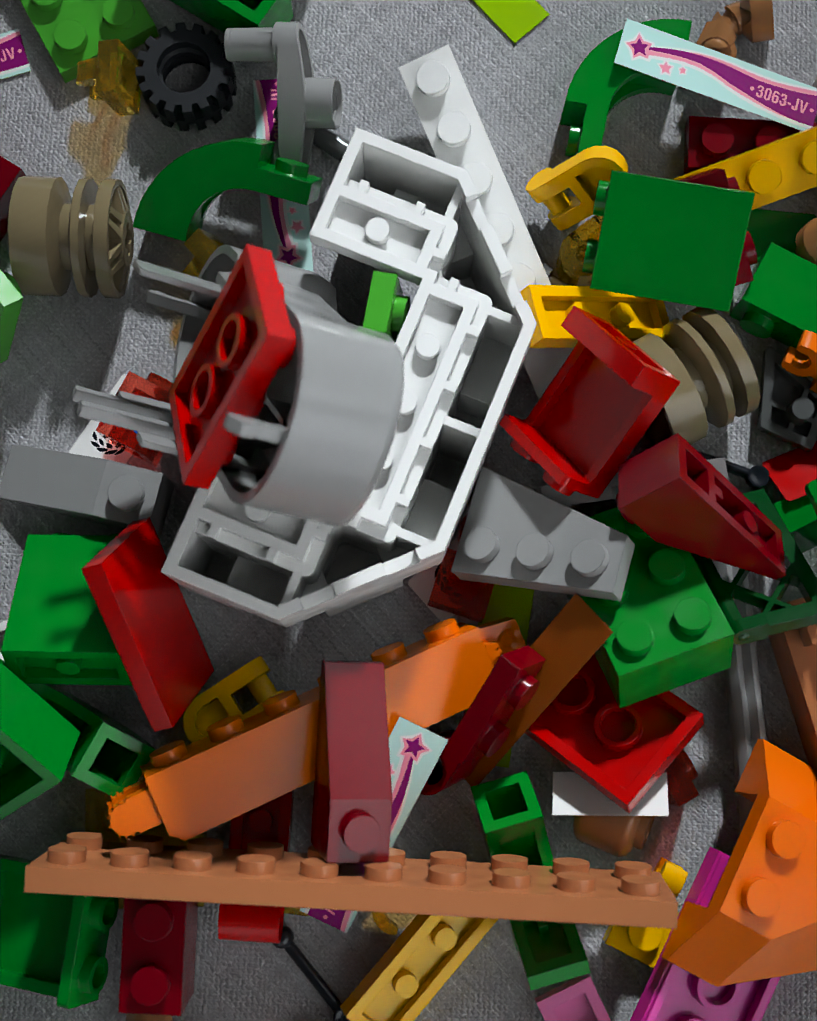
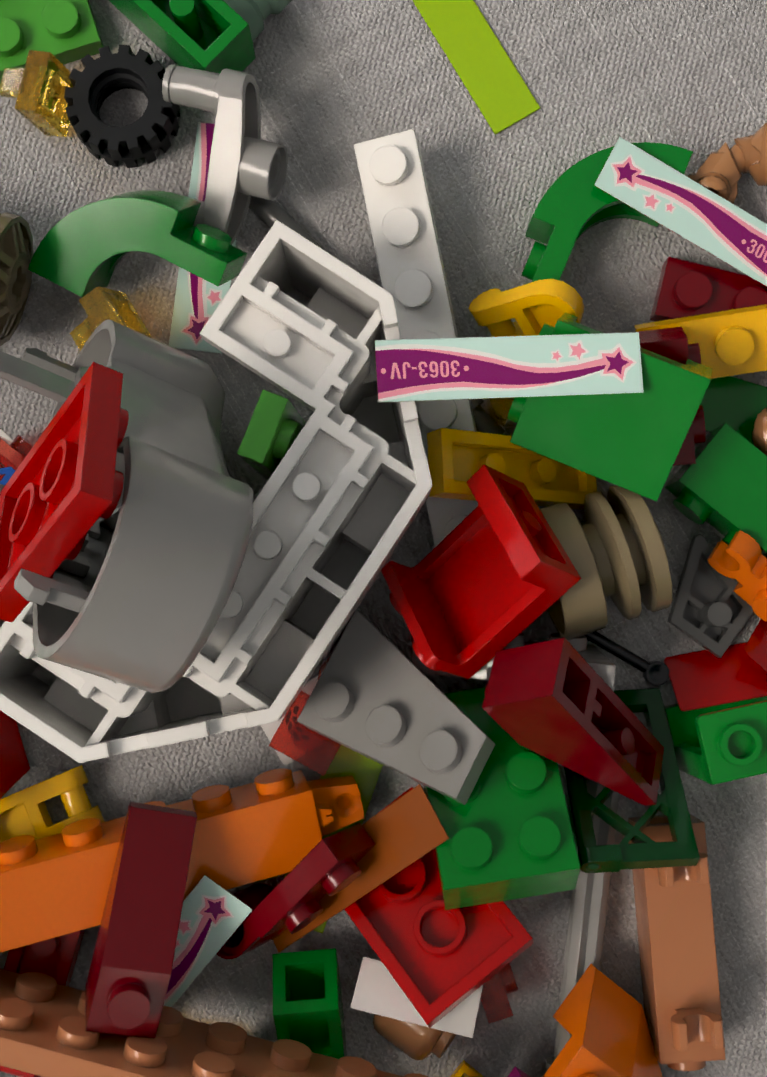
camera: 10 degrees right, 5 degrees up
none -> sticker [375,332,644,402]

